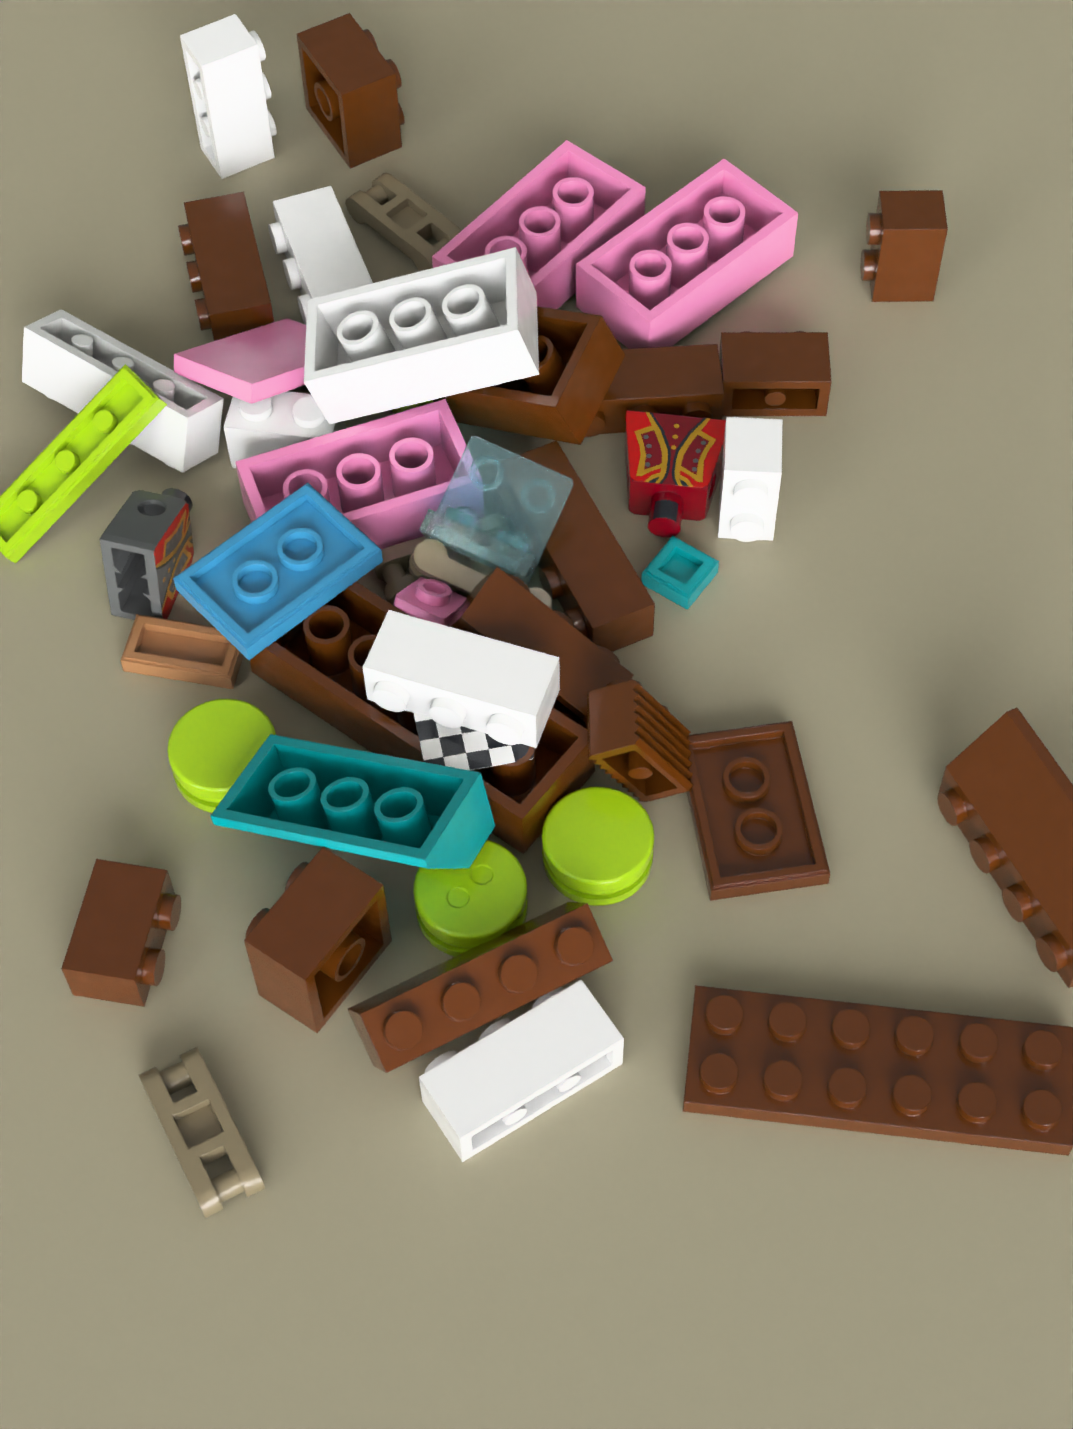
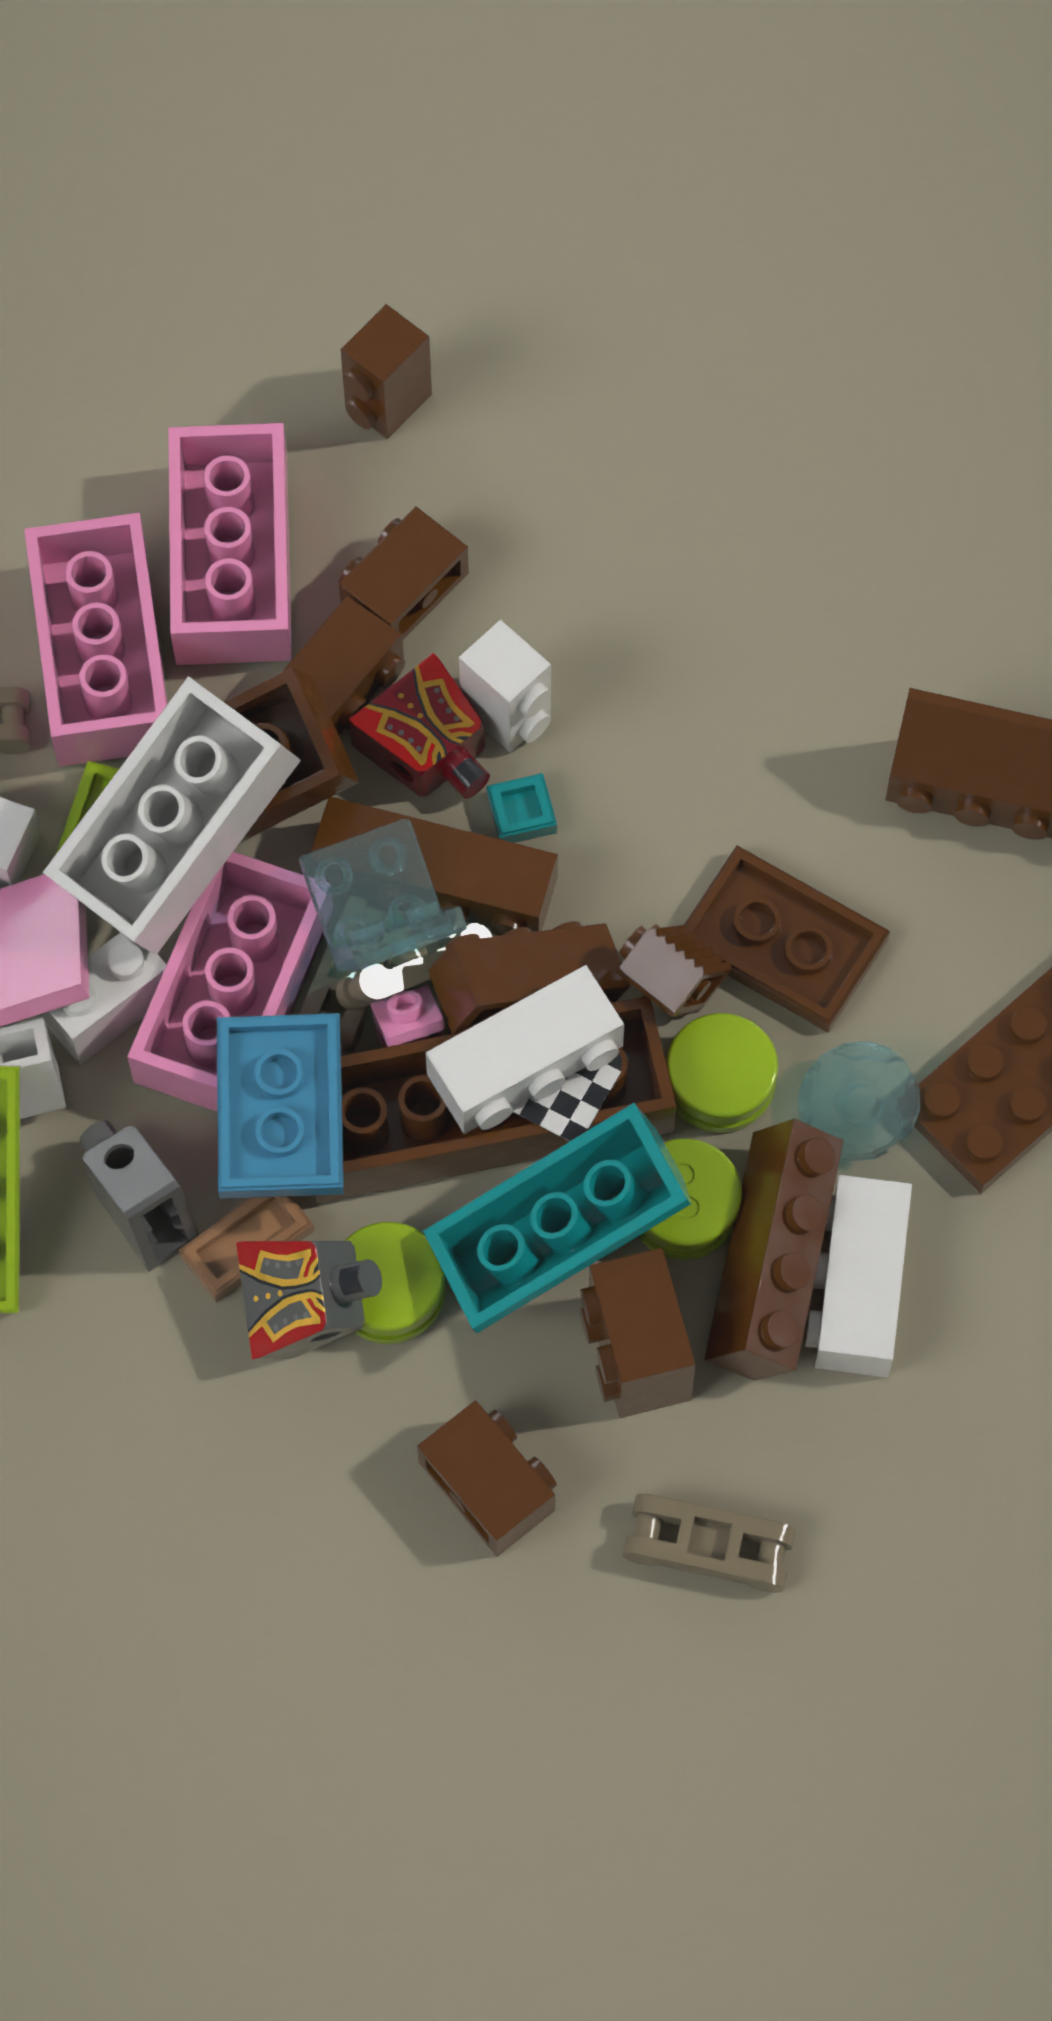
camera: 50 degrees left, 10 degrees up
none -> torso [236,1241,382,1360]
none -> clear light blue tile [799,1041,920,1162]

